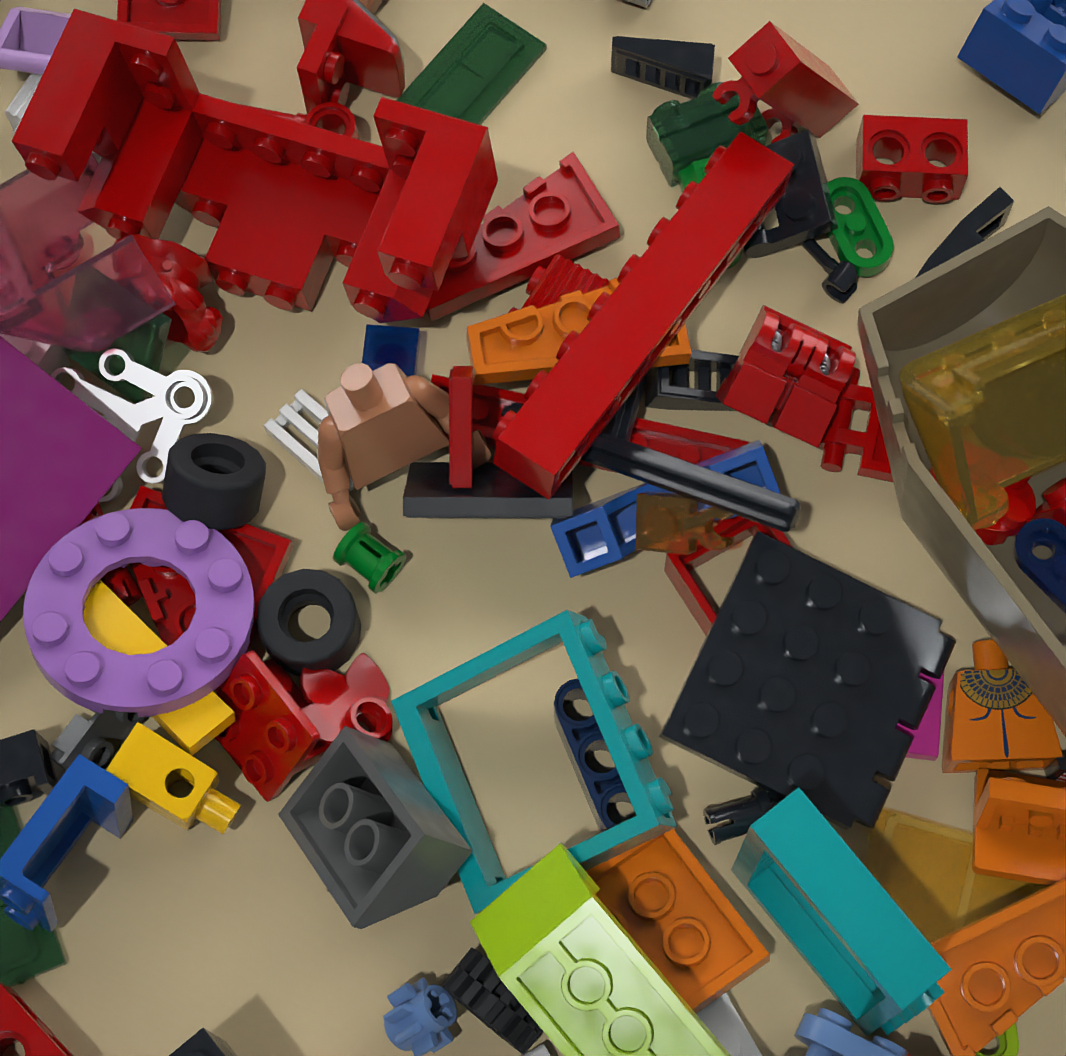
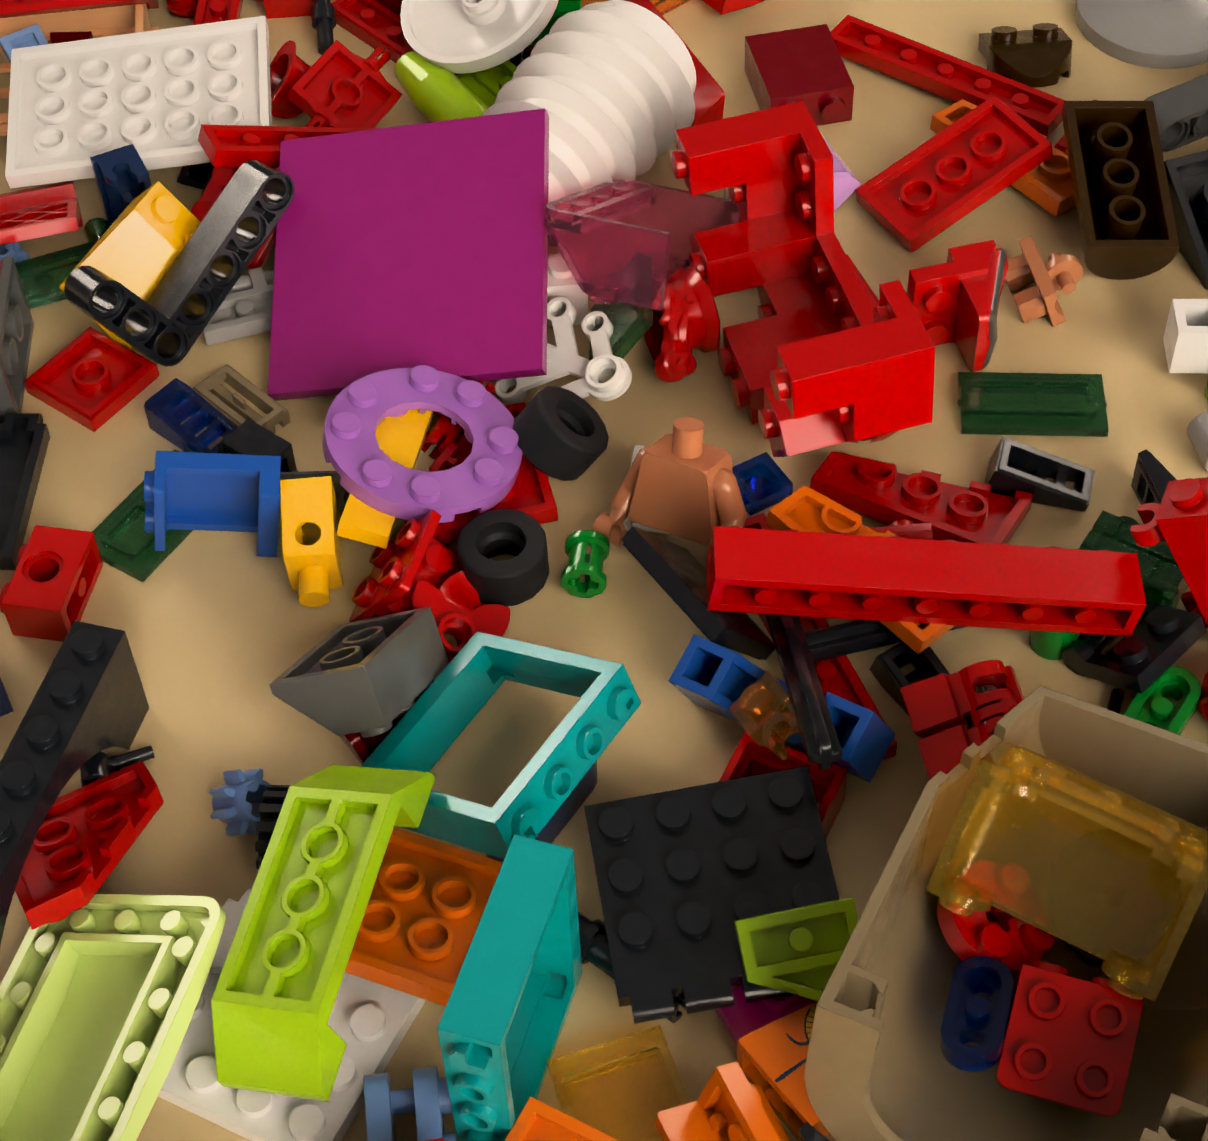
camera: 55 degrees right, 20 degrees down
red tile [449,366,473,488] -> none
none -> lime wing [734,897,859,1001]
none -> black slope [984,437,1095,512]

